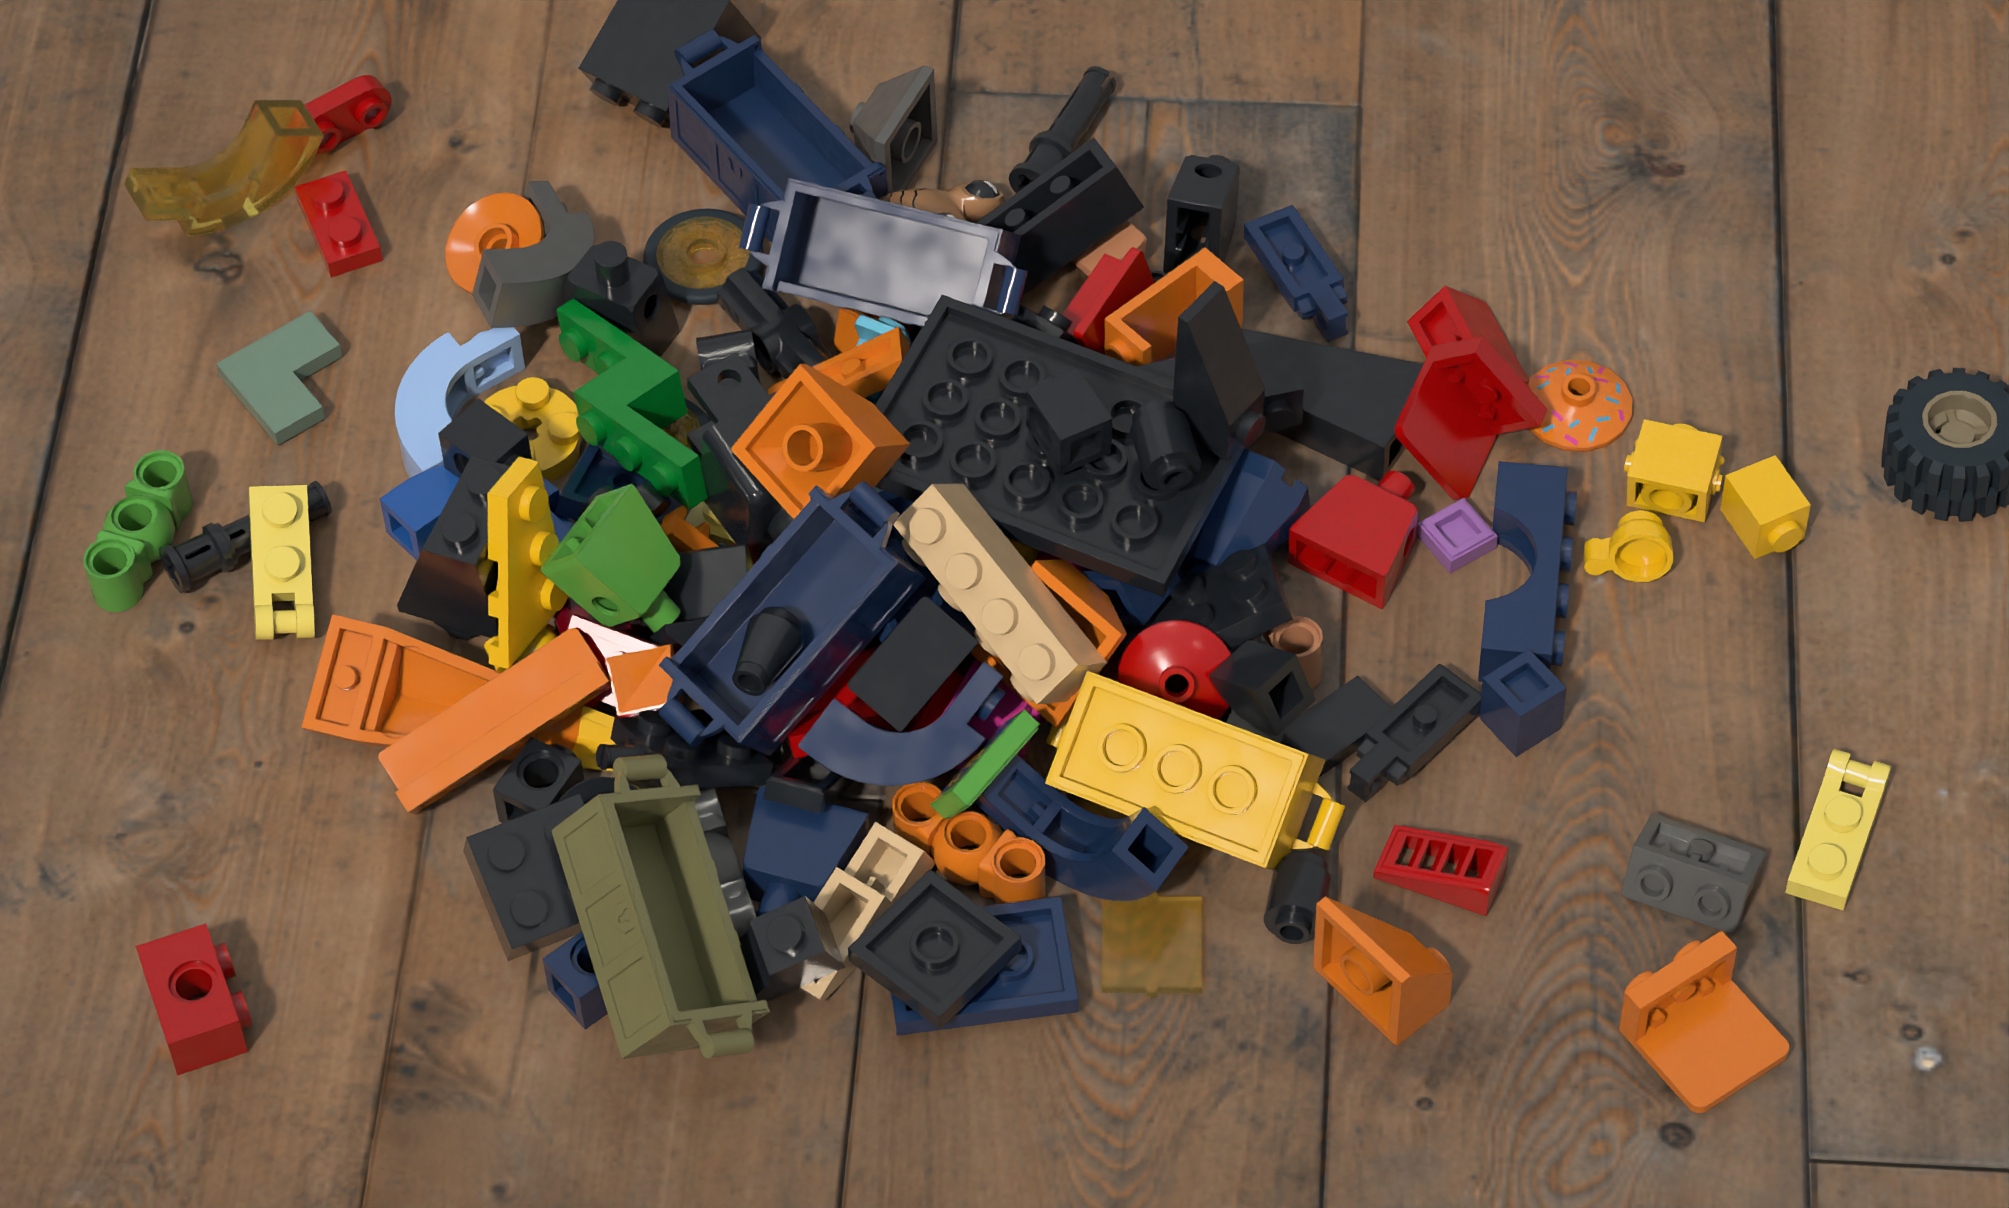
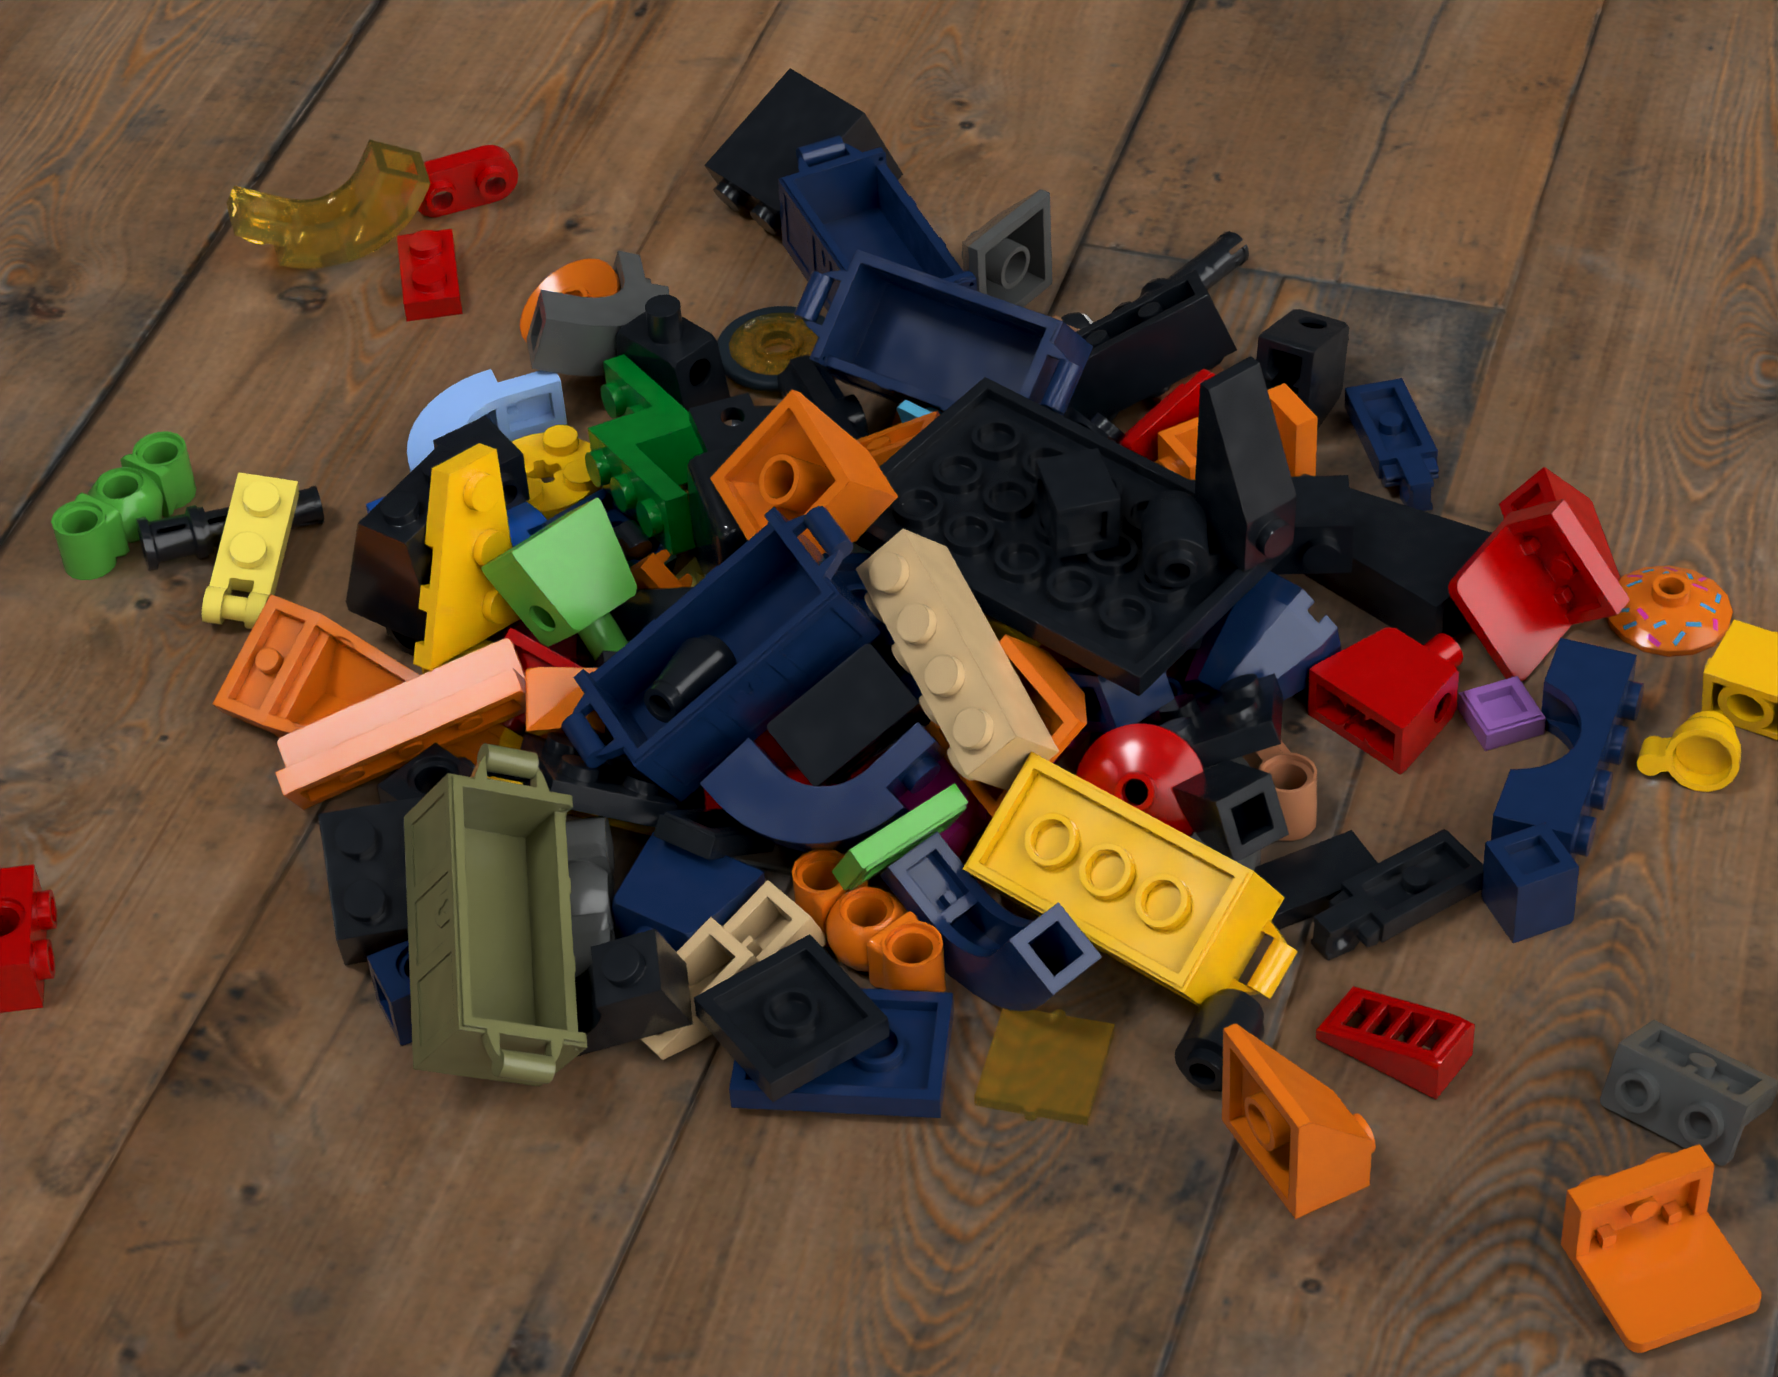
camera: 15 degrees right, 10 degrees down
sand green tile [216,310,342,445] -> none

